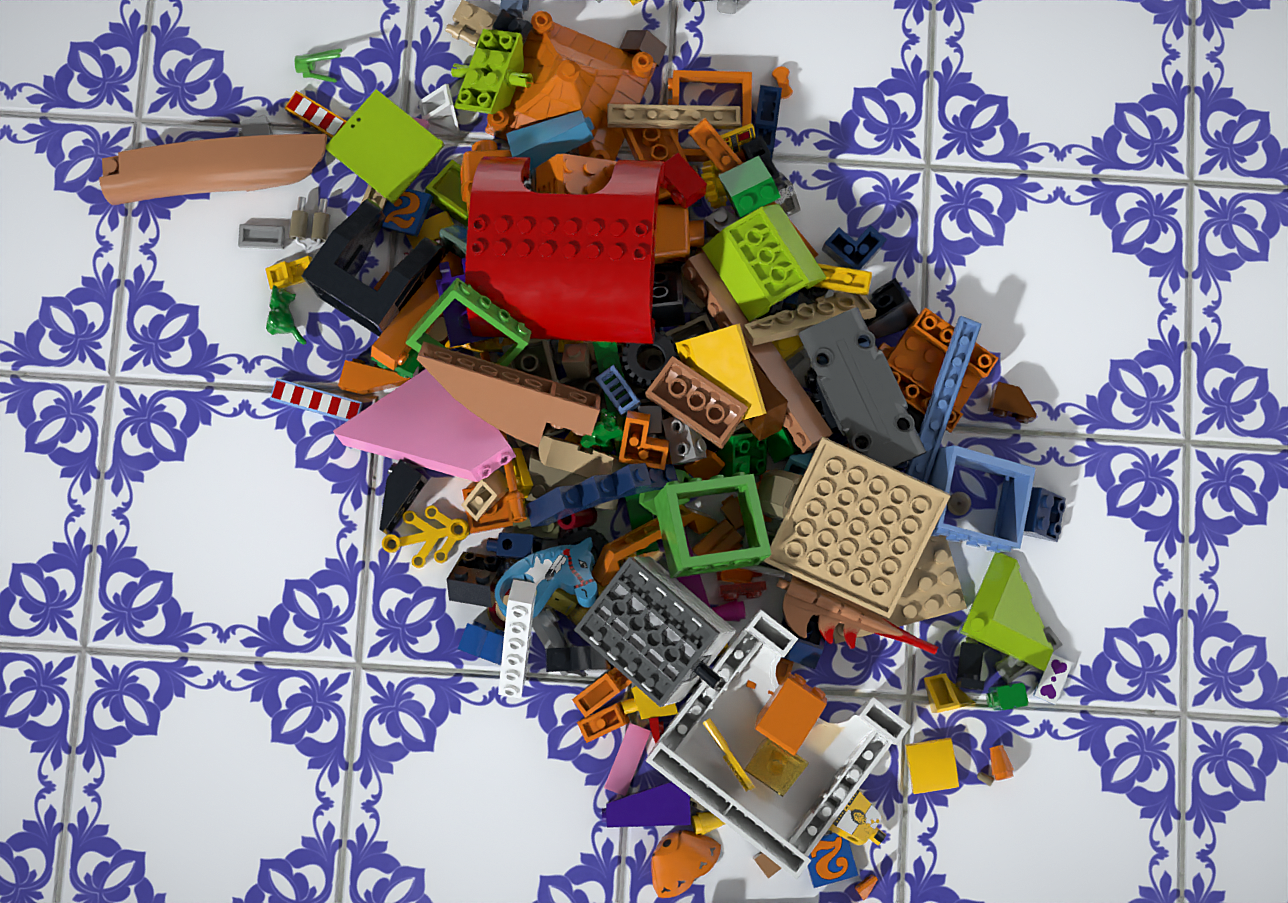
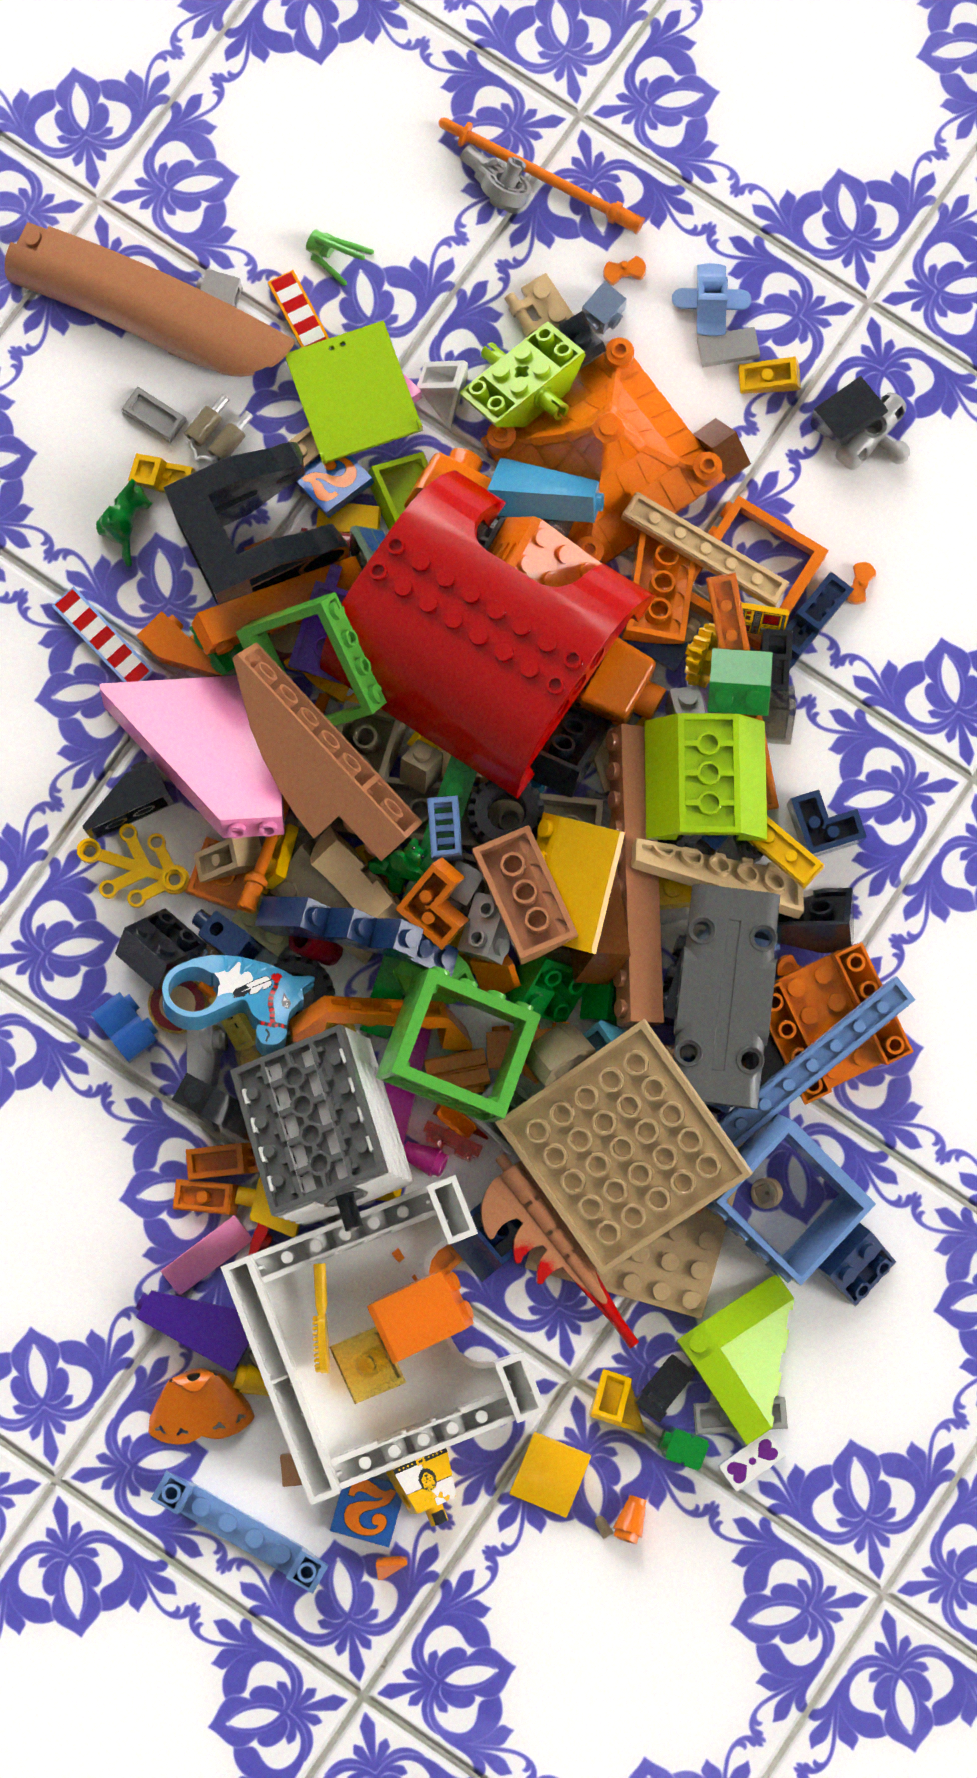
camera: 30 degrees right, 0 degrees up
white brick [498,579,537,699] -> none
red brick [659,153,707,209] -> none
reddish brown slope [987,381,1037,424] -> none

